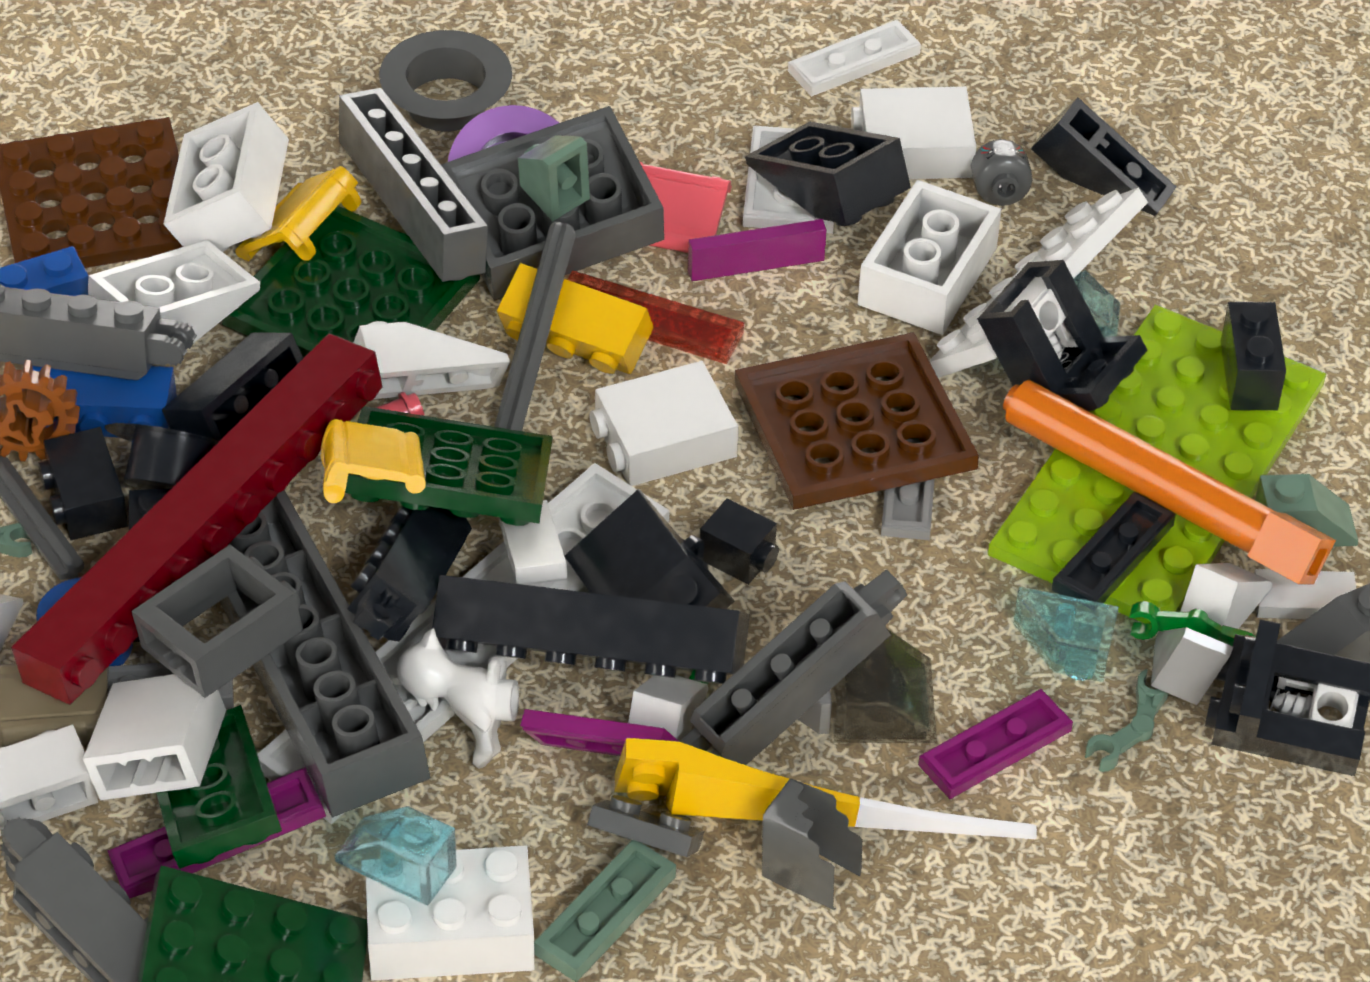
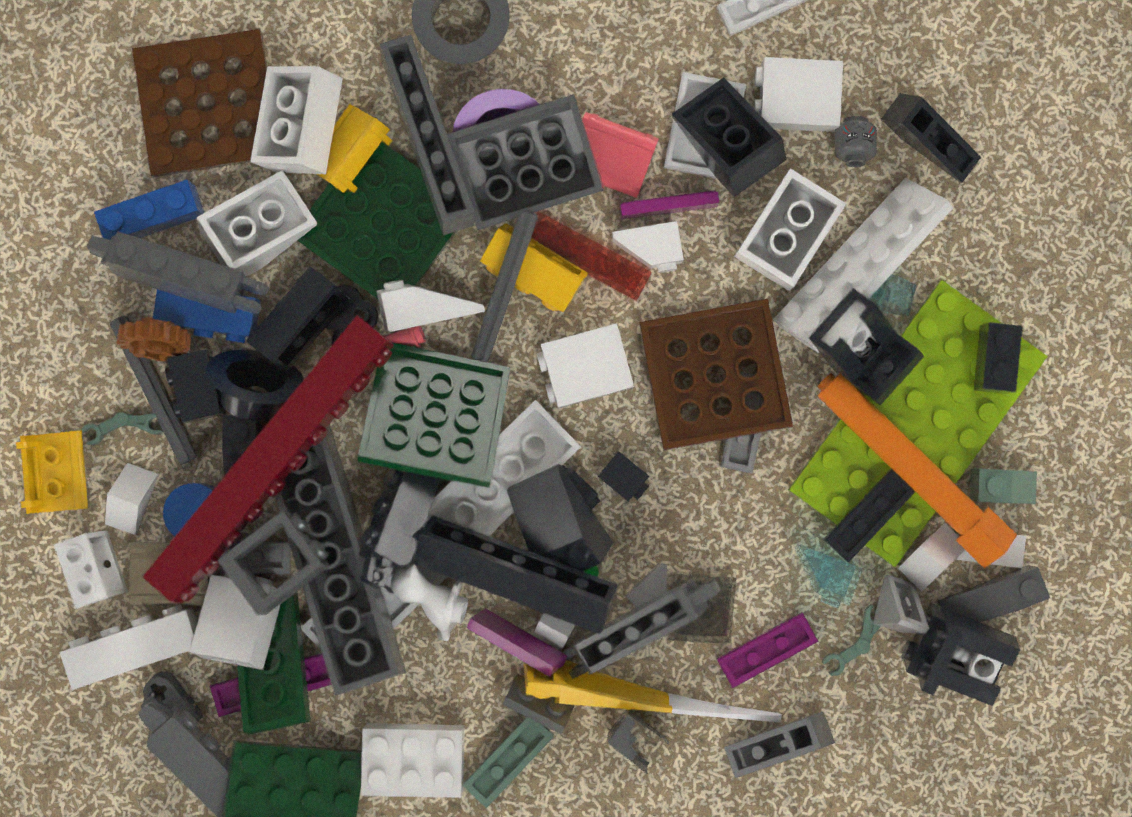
camera: 15 degrees right, 40 degrees up
yellow piece [321,419,426,503] -> none
clear light blue slope [334,806,457,906] -> none
white tile [499,500,567,585] -> none
sand green slope [518,135,590,222] -> none
green piece [1129,601,1256,647] -> none
none -> white slope [612,221,684,273]
none -> dark grey slope [724,711,835,778]

